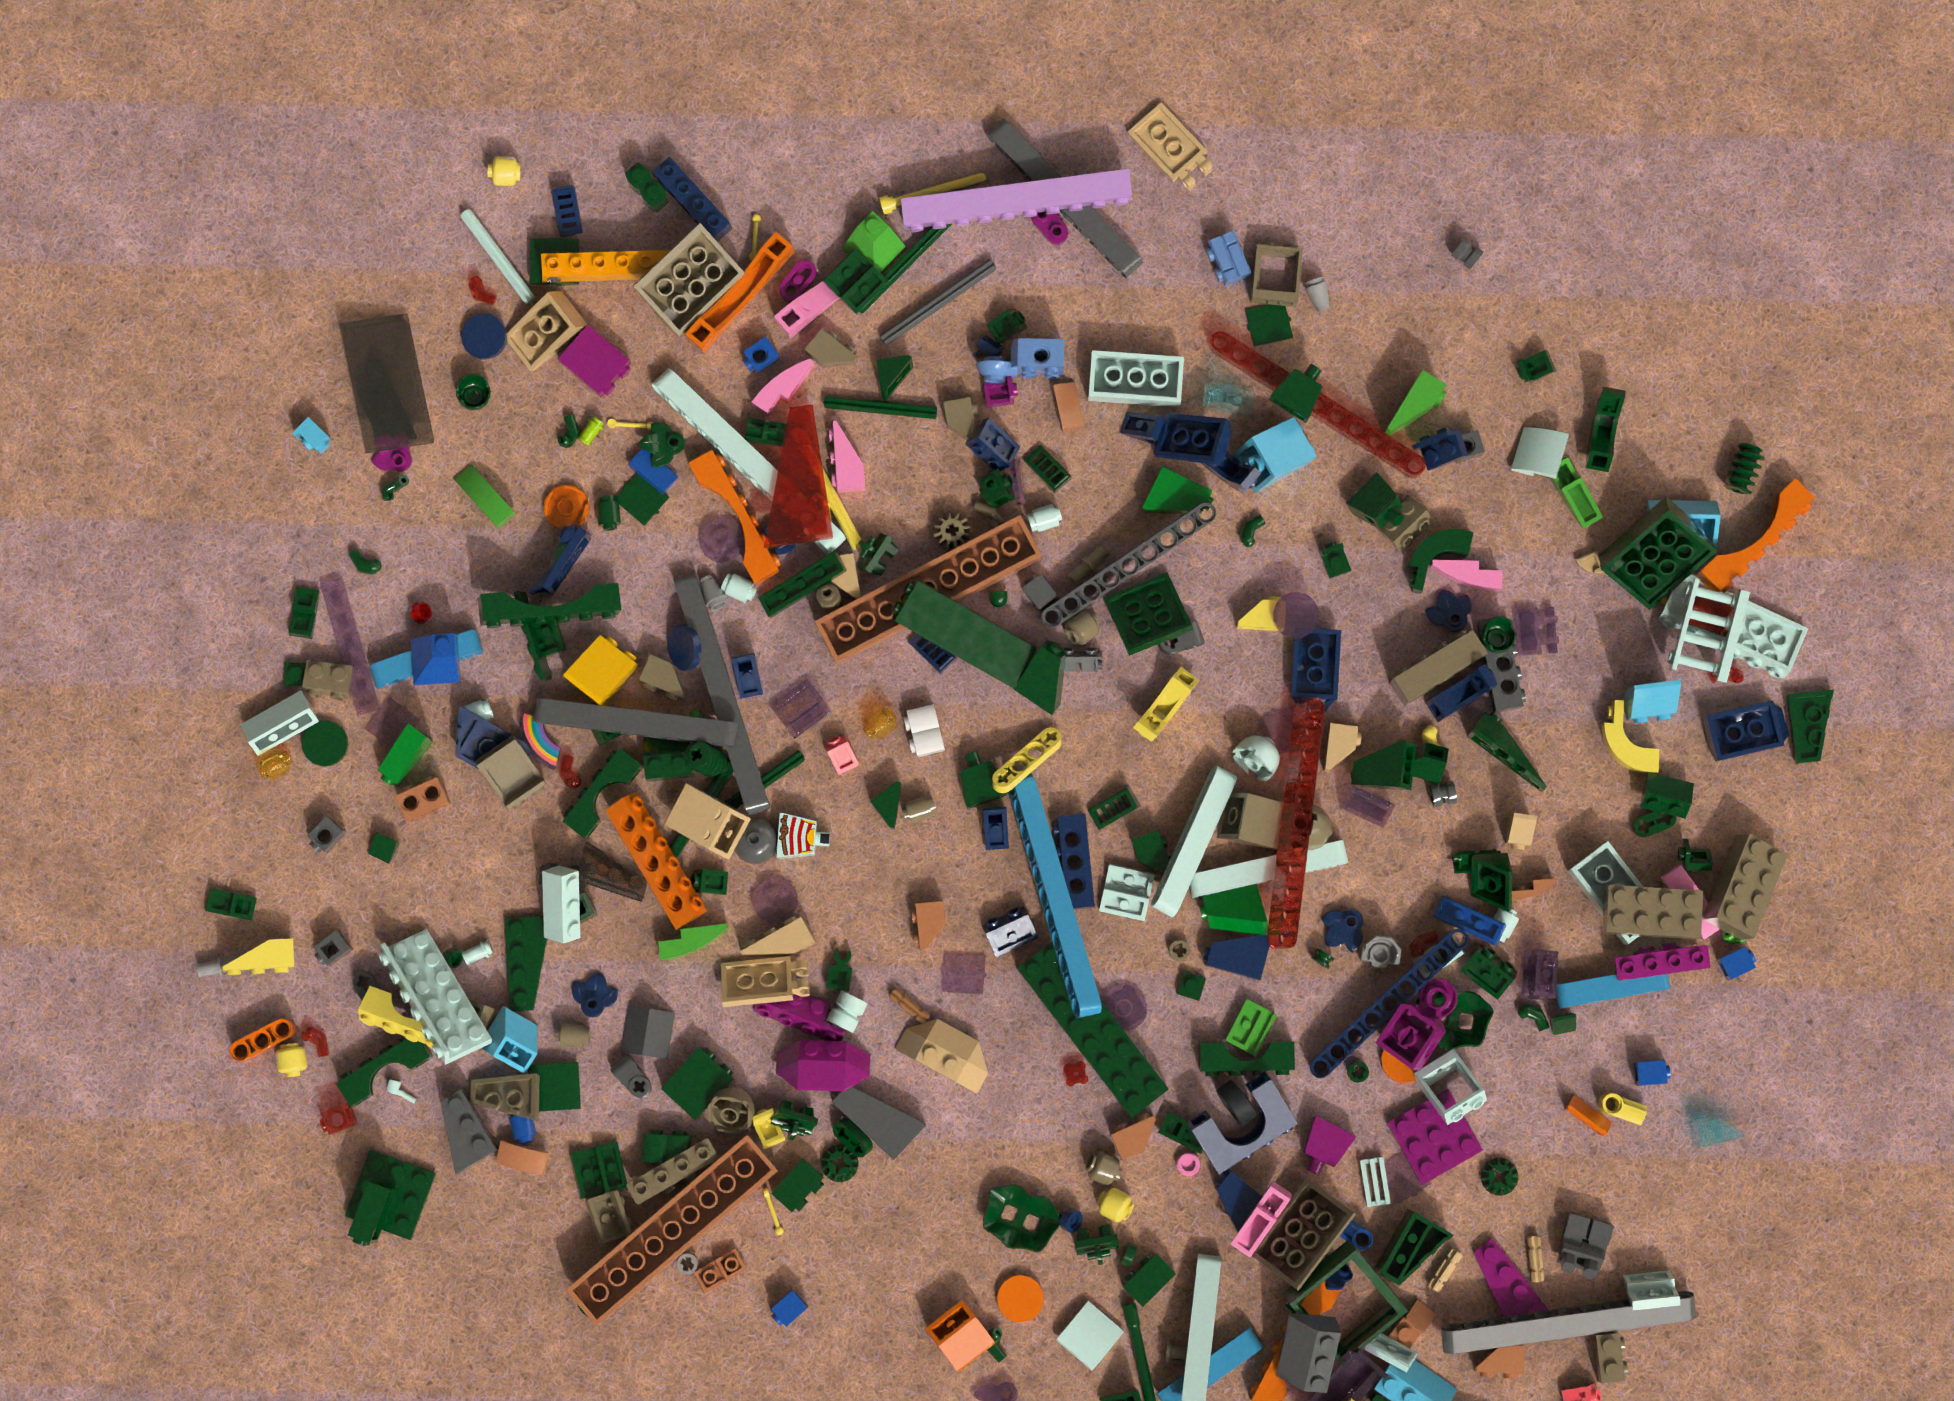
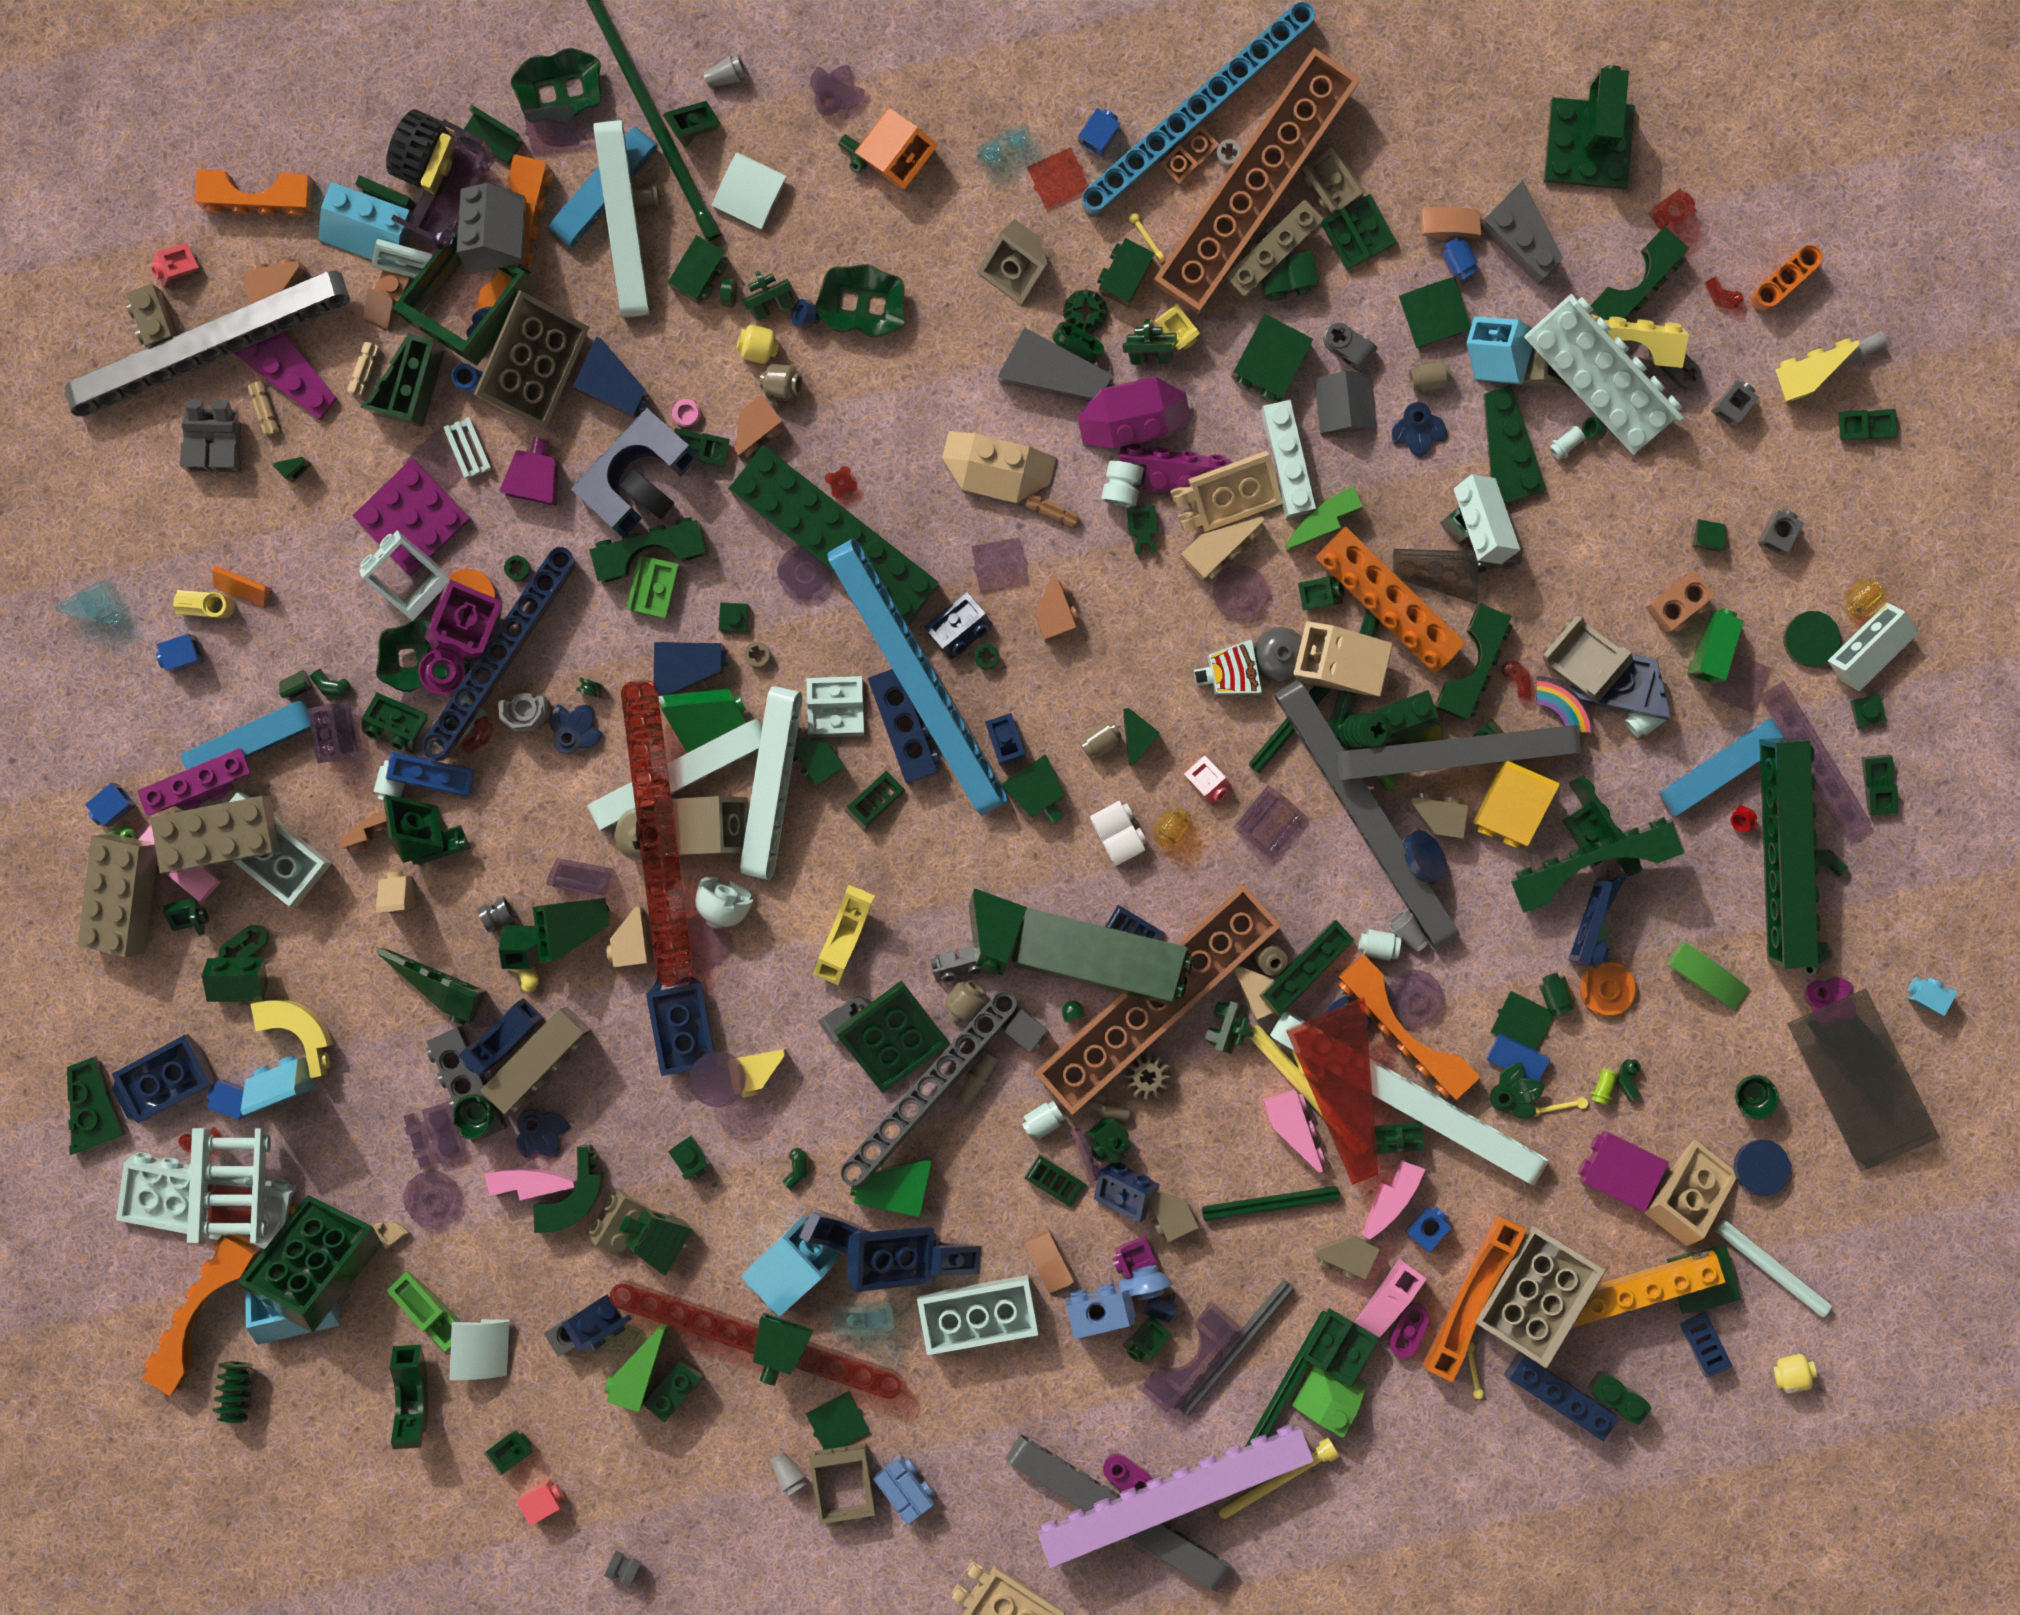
camera: 165 degrees right, 5 degrees up
light yellow head [275,1043,307,1078] -> none
dark tan bracket [302,660,354,701] -> none
light aqua hand [387,1079,416,1104] -> none
blue slope [411,633,460,686] -> none
clear red arm [468,276,497,306] -> none
dark tan wing [470,1073,540,1121] -> none
dark tan cylinder [707,1087,755,1134] -> none
dark blue slope [732,653,763,699] -> none
dark green slope [876,355,914,401] -> none
light yellow beam [992,727,1062,793] -> none
orange tile [997,1275,1044,1323] -> none
bright pink slope [1231,1181,1293,1257] -> none
dark green gear [1481,1158,1519,1196] -> none
light aqua slope [1623,1270,1680,1310] -> none
none -> blue brick [207,1080,246,1120]
none -> dark green slope [272,457,312,482]
none -> tile [403,1170,460,1226]
none -> coral brick [517,1479,564,1526]
none -> dark green brick [643,1356,704,1423]
none -> dark green bush [974,644,999,669]
none -> clear light blue slope [976,124,1030,164]
none -> dark tan slope [977,219,1048,305]
none -> clear red piece [1027,147,1089,209]
none -> dark azure beam [1082,1,1315,216]
none -> clear purple arch [1140,1301,1240,1412]
none -> light aqua arch [1261,400,1316,519]
none -> dark green brick [1759,737,1822,969]

